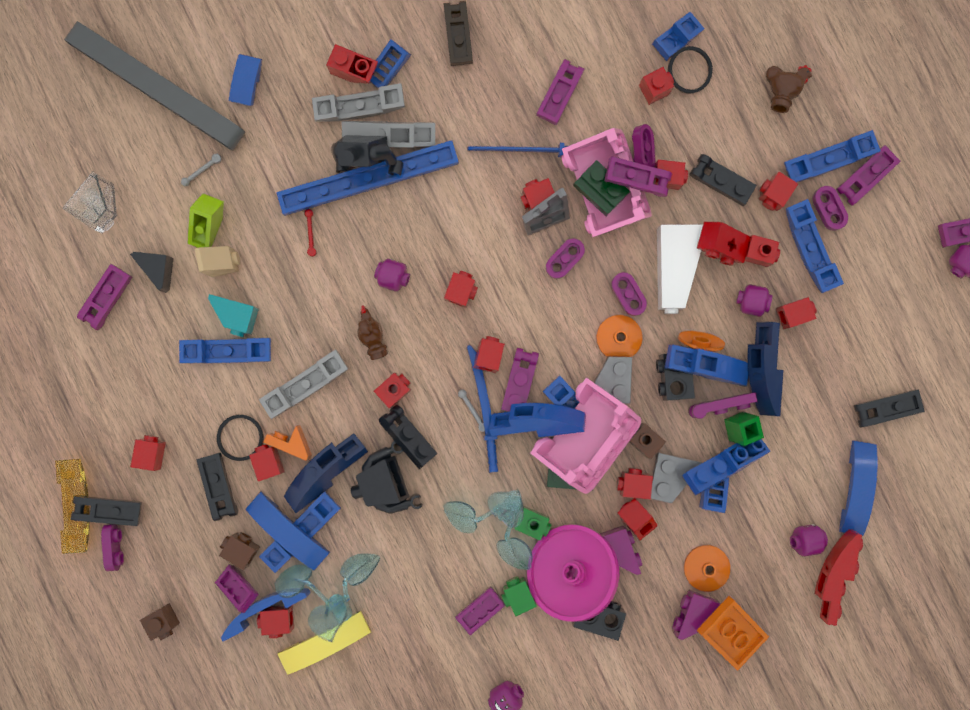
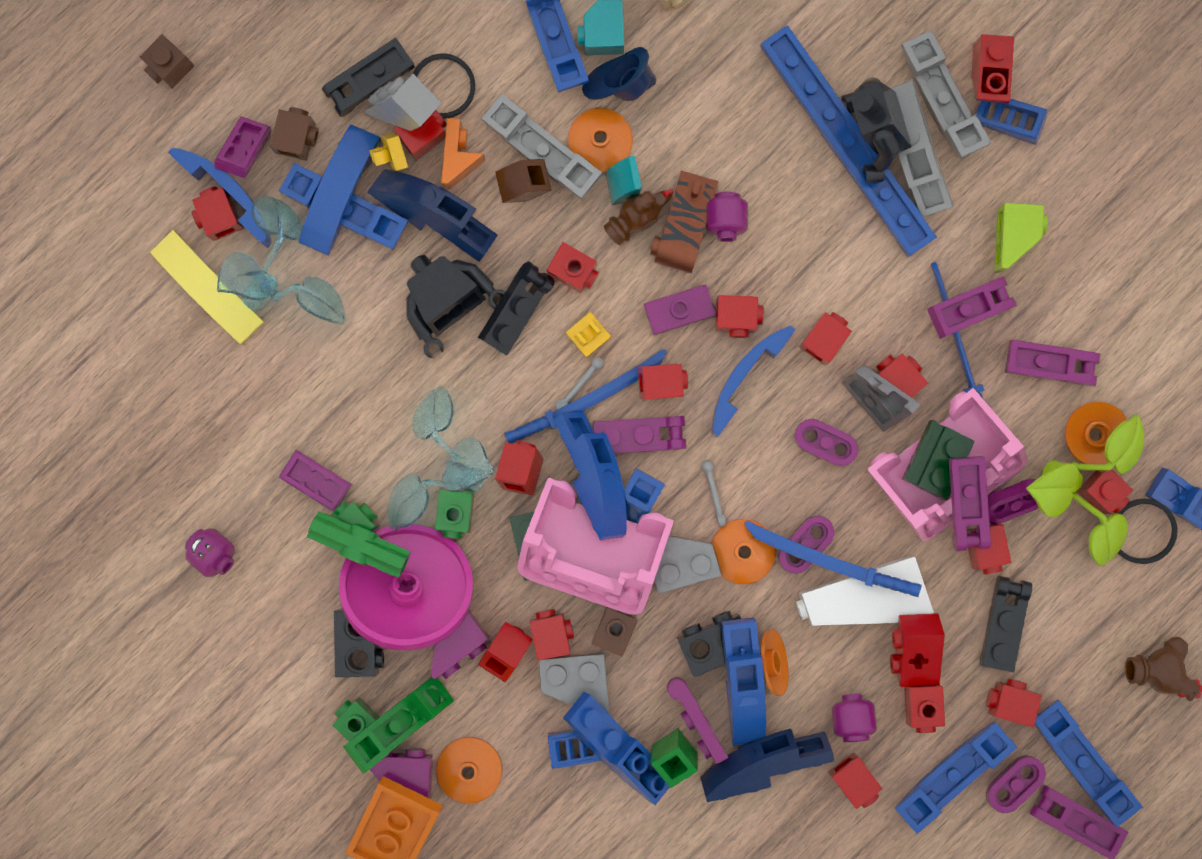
camera: 70 degrees right, 0 degrees up
red hinge [304,209,317,257] -> none
dark brown plate [443,1,473,66] -> none
none -> green piece [307,511,411,578]
none -> green brick [332,697,380,741]
none -> green slope [343,677,454,774]
none -> light grey slope [364,74,442,131]
none -> yellow tile [369,132,408,171]
none -> reddish brown brick [495,159,552,203]
none -> red brick [495,441,544,496]
none -> yellow tile [565,312,611,358]
none -> orange dish [568,108,633,173]
none -> dark blue piece [582,47,656,101]
none -> teal slope [605,156,642,205]
none -> magenta plate [644,284,716,336]
none -> copper door [650,170,719,274]
none -> light grey hinge [701,460,726,527]
none -> blue slope [711,326,796,437]
none -> blue sword [745,521,922,597]
none -> red brick [799,312,852,366]
none -> magenta plate [927,276,1017,339]
none -> lime slope [994,203,1048,273]
none -> lime plant [1026,414,1145,567]
none -> orange dish [1065,401,1128,464]

